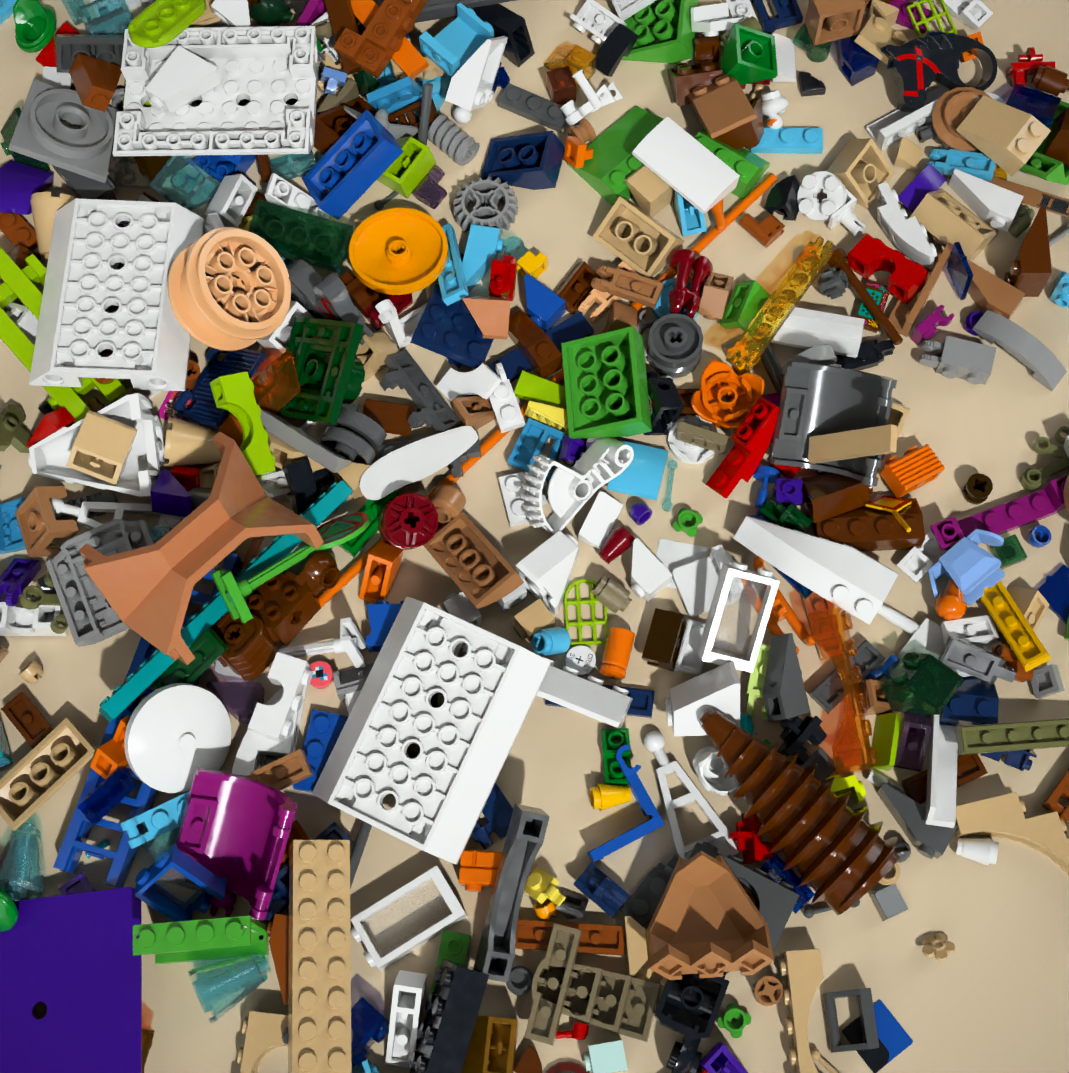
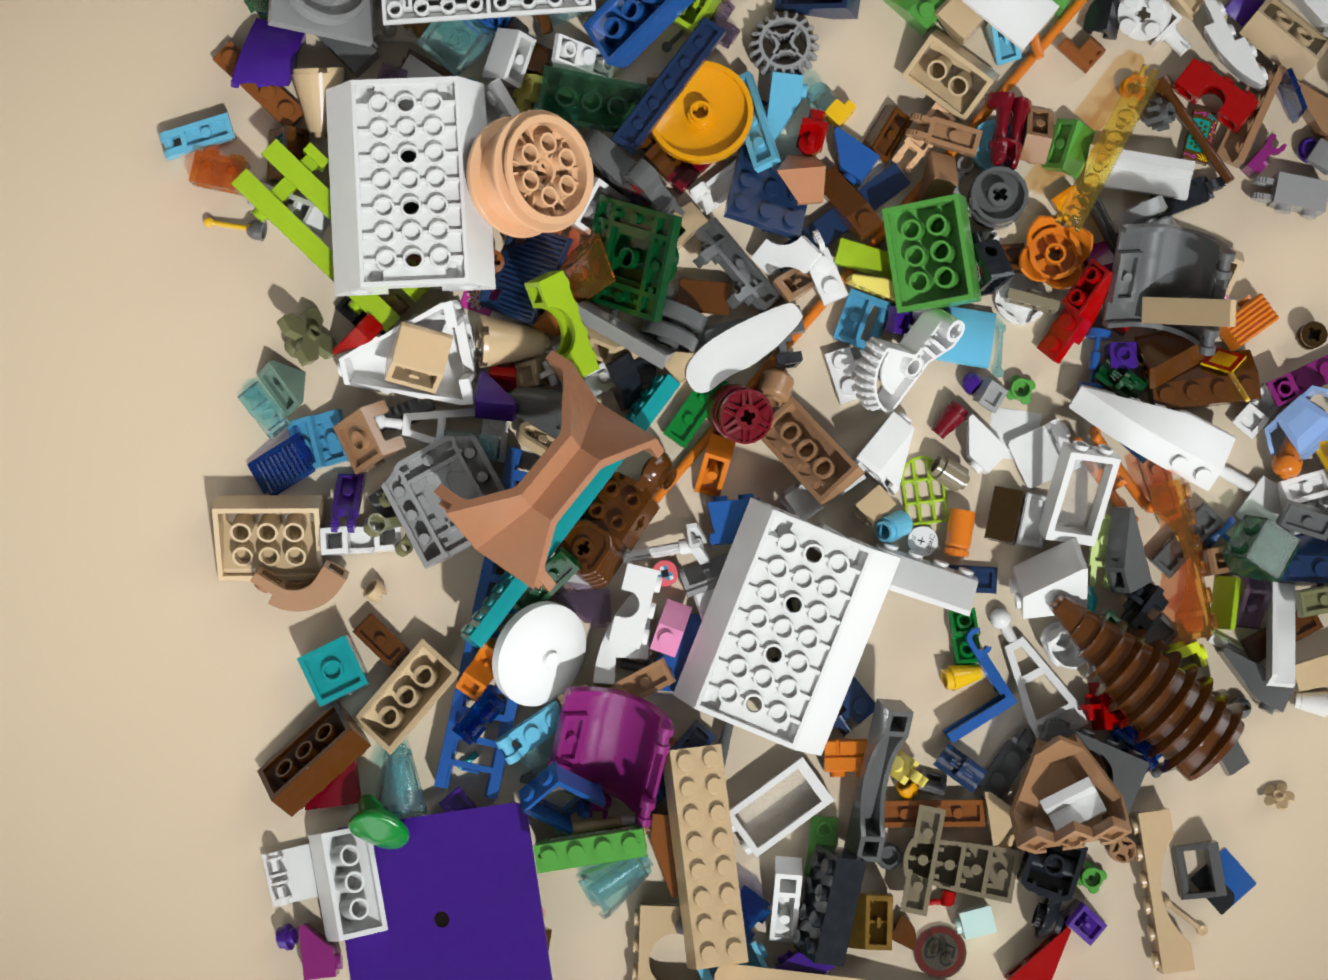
camera: 10 degrees left, 15 degrees up
bright green piece [210,512,370,623] -> none
white slope [578,491,623,549] -> none
none -> dark blue tile [612,16,726,155]
none -> bright pink slope [650,599,692,658]
none -> black tile [775,351,803,368]
none -> light grey plate [972,377,1008,413]
none -> white panel [1040,777,1107,831]

